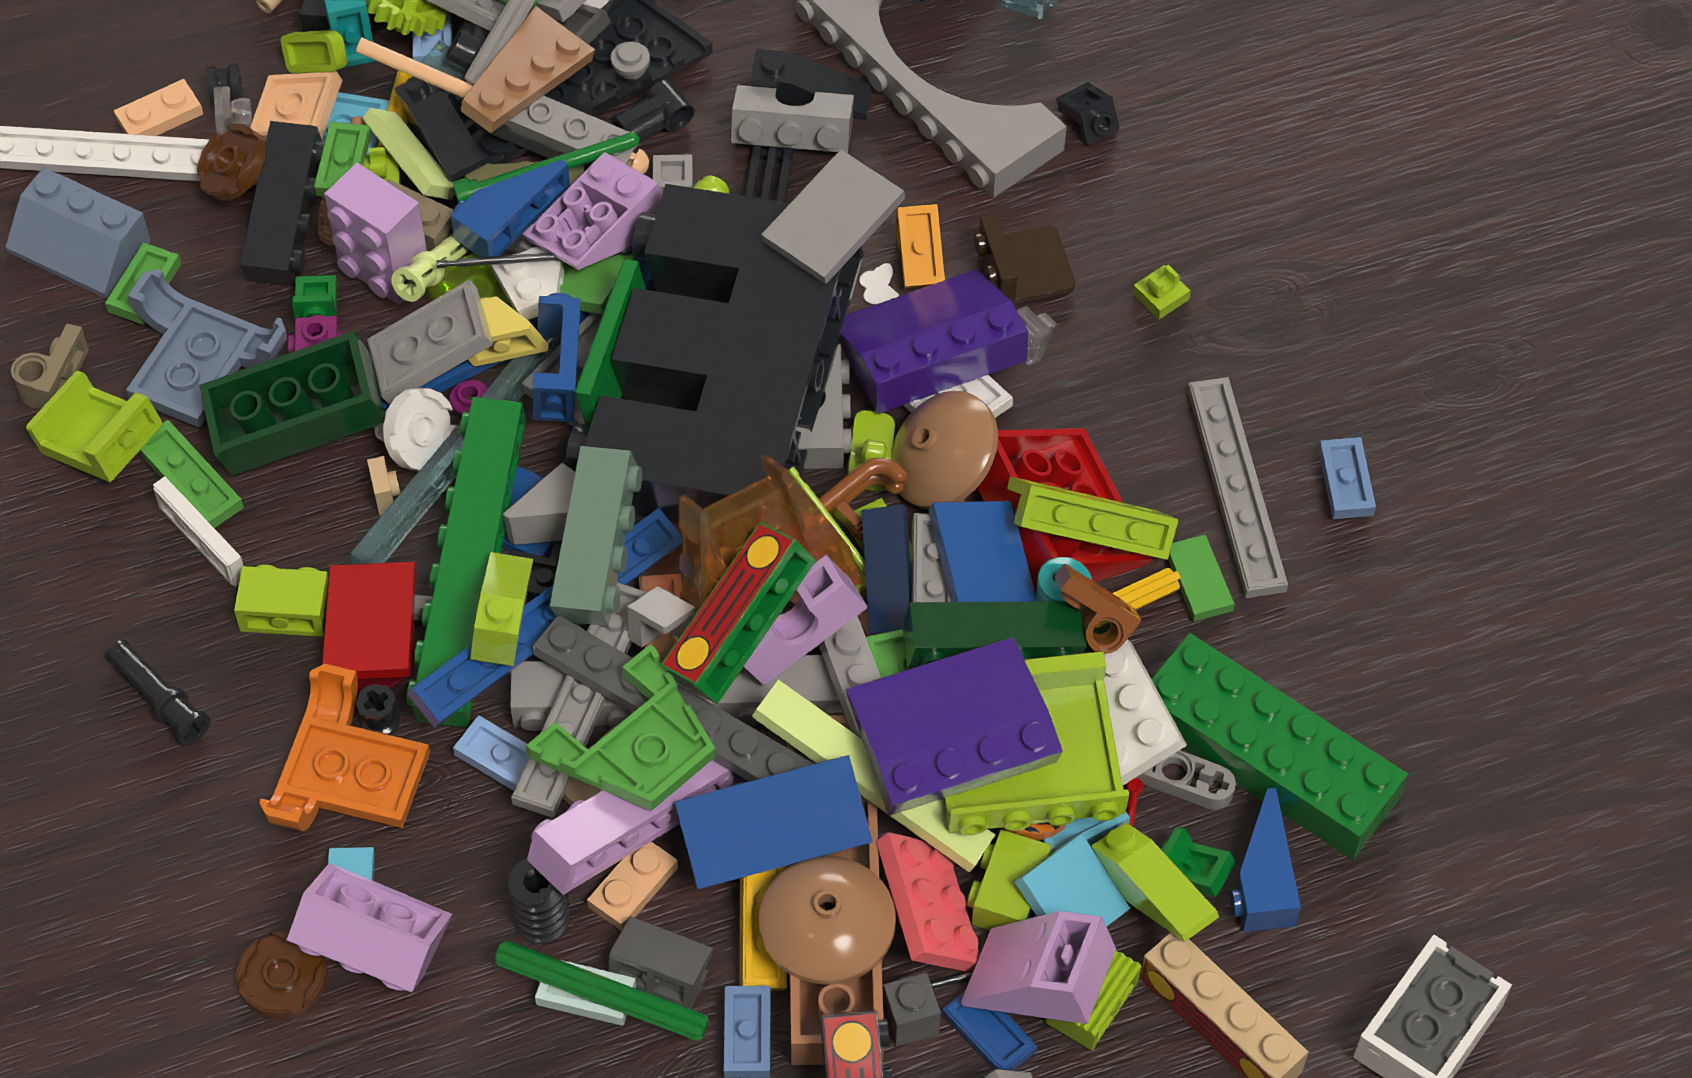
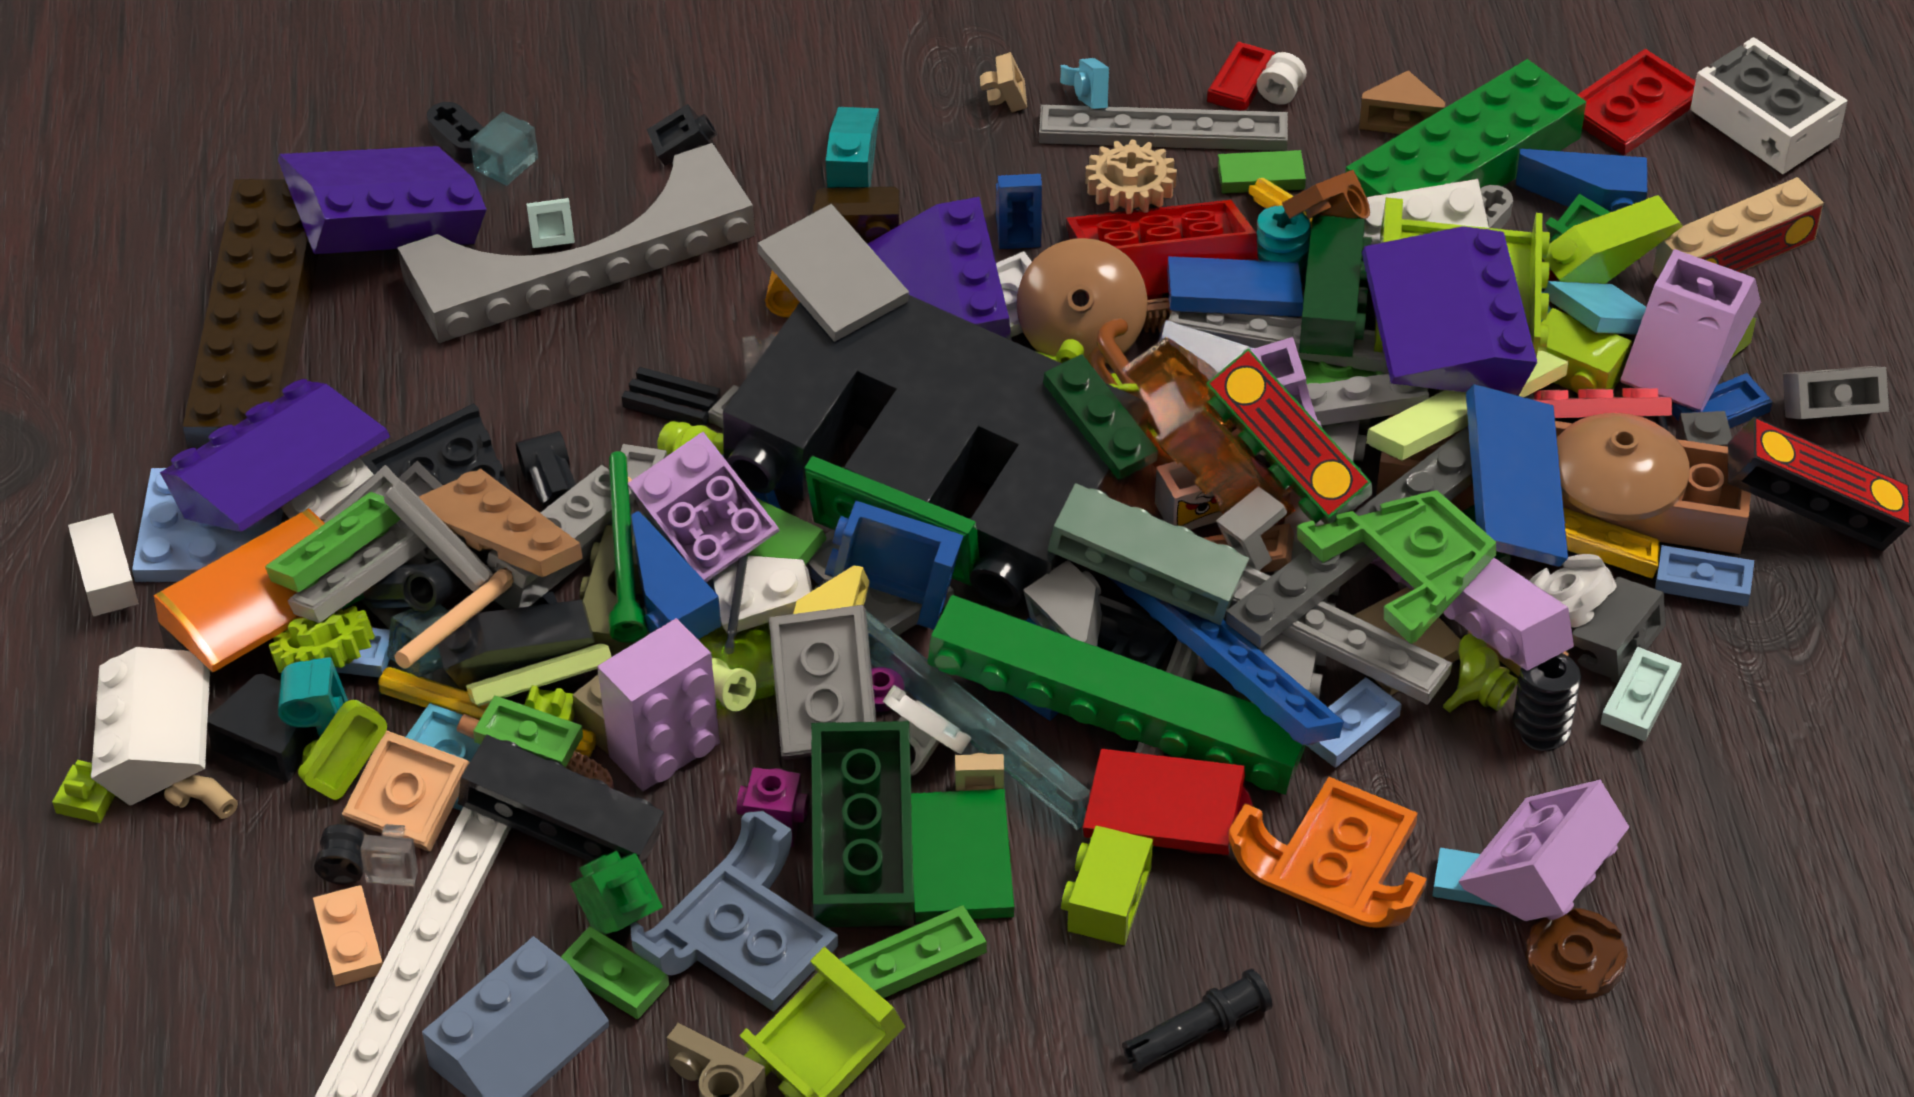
camera: 75 degrees left, 10 degrees down
white tile [153,477,243,587] -> none
reddish brown tile [197,124,266,201] -> none
green bracket [292,275,338,318] -> none
black bush [356,684,400,735] -> none
lime slope [470,552,533,666] -> none
green axle [495,940,708,1041] -> none
light grey plate [611,42,650,79] -> none
light grey arch [731,85,854,153] -> none
black slope [751,49,871,120] -> none
lime fence [1007,476,1179,560] -> none
lime tile [1133,265,1190,320] -> none
medium blue plate [1318,437,1376,519] -> none
none -> light aqua tile [526,198,575,248]
none -> green brick [570,851,663,935]
none -> teal slope [826,107,879,188]
none -> green tile [911,789,1014,922]
none -> tan tile [980,52,1027,112]
none -> blue arch [996,174,1042,249]
none -> dark green plate [1043,354,1158,480]
none -> medium azure plate [1060,58,1109,109]
none -> tan gear [1085,140,1177,214]
none -> red tile [1207,42,1276,111]
none -> white wheel [1257,52,1307,105]
none -> medium nougat slope [1359,70,1445,134]
none -> white plate [1529,554,1617,628]
none -> red tile [1577,49,1696,156]

